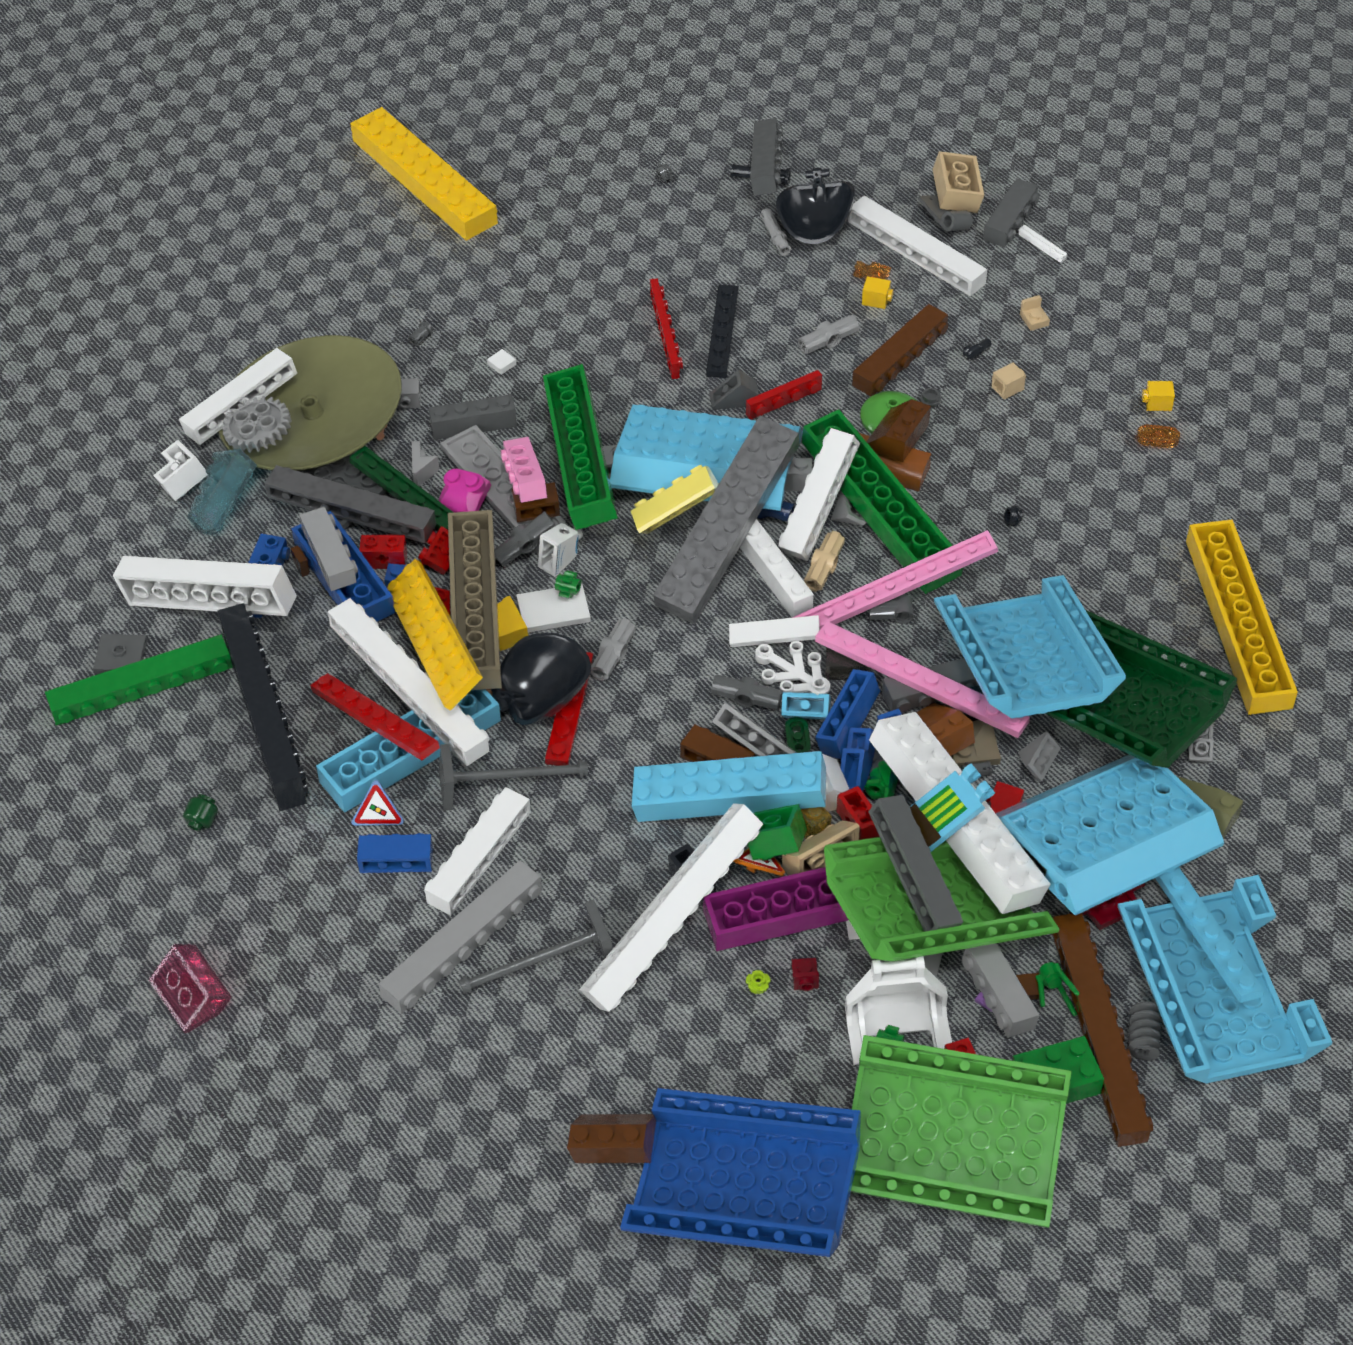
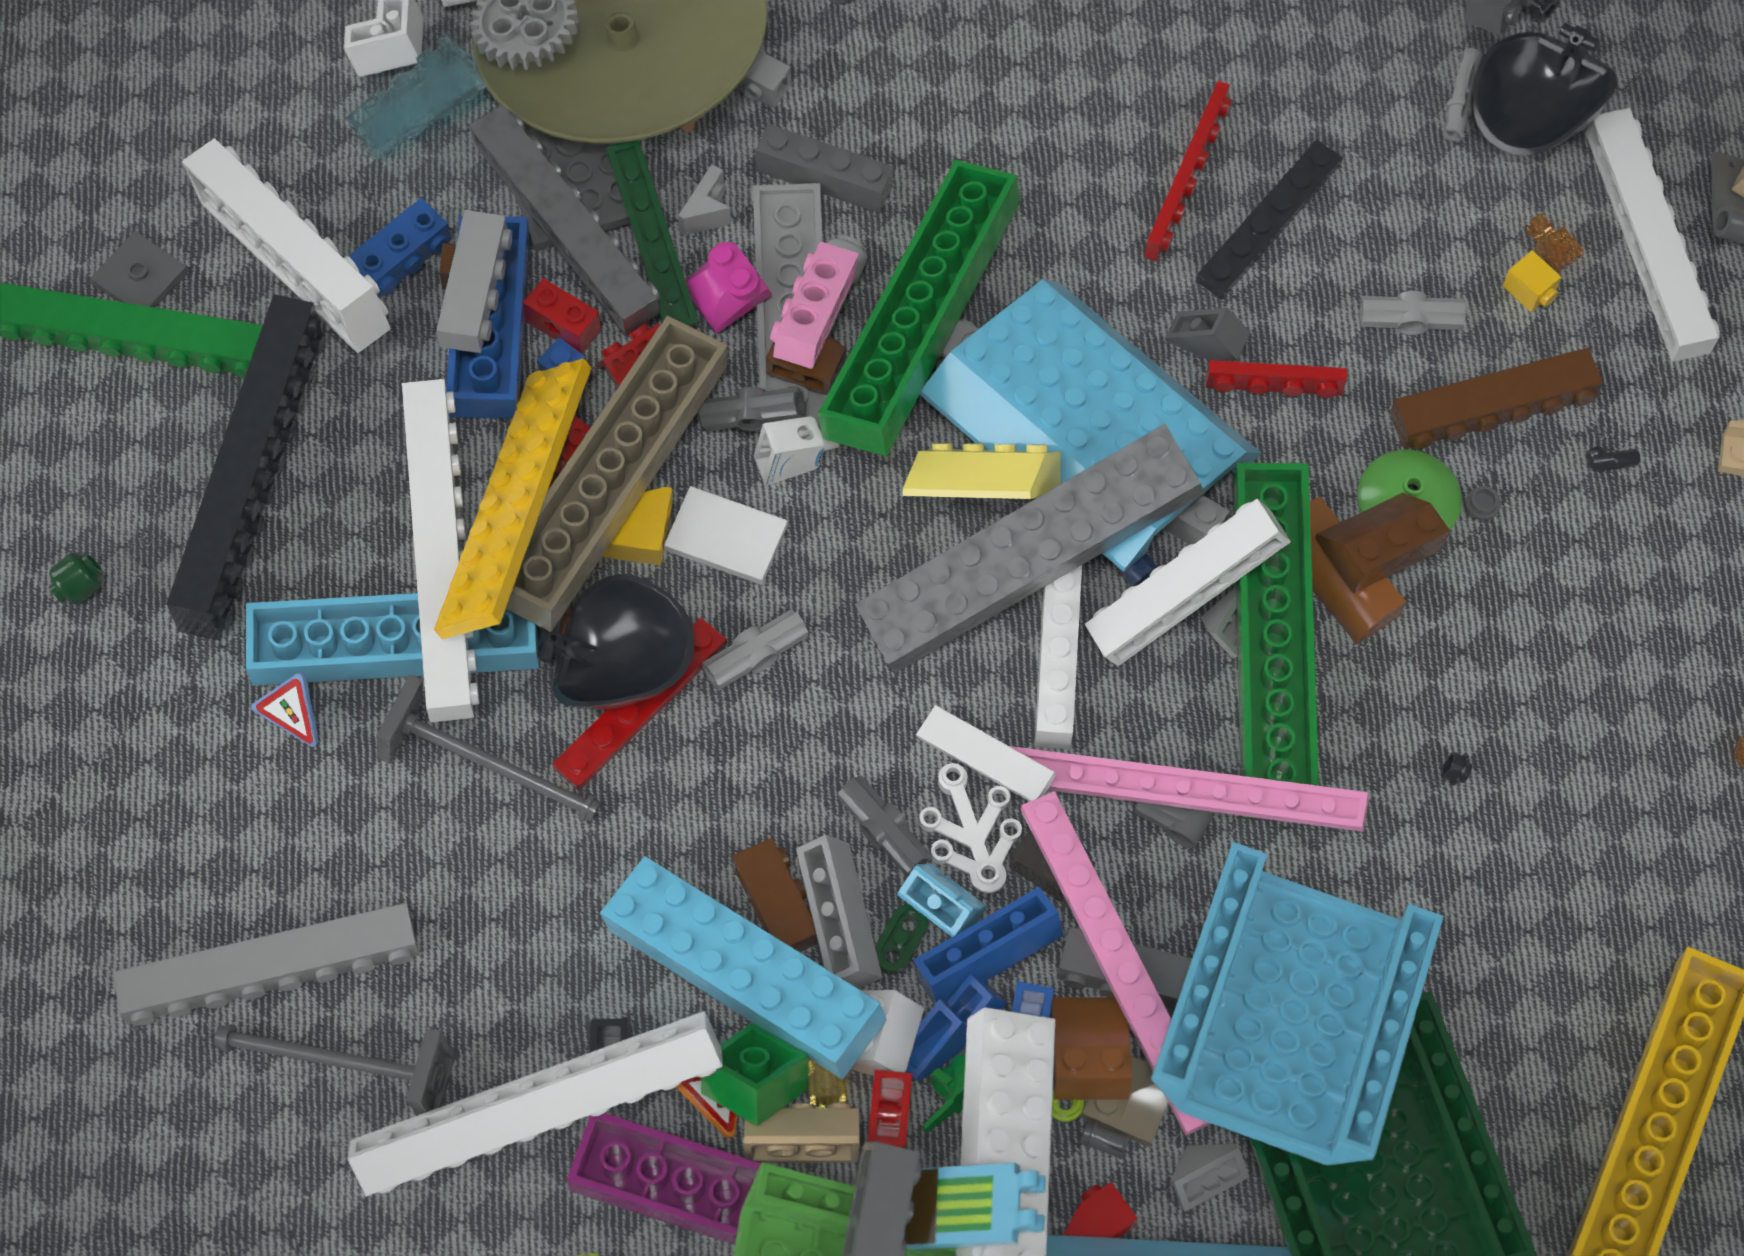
camera: 30 degrees right, 15 degrees up
red plate [310,673,440,761] -> none
blue brick [357,833,433,873] -> none
white brick [425,787,531,916] -> none
white tile [487,349,516,375] -> none
green gear [555,570,582,599] -> none
tan piece [804,531,845,592] -> none
tan brick [991,363,1026,399] -> none

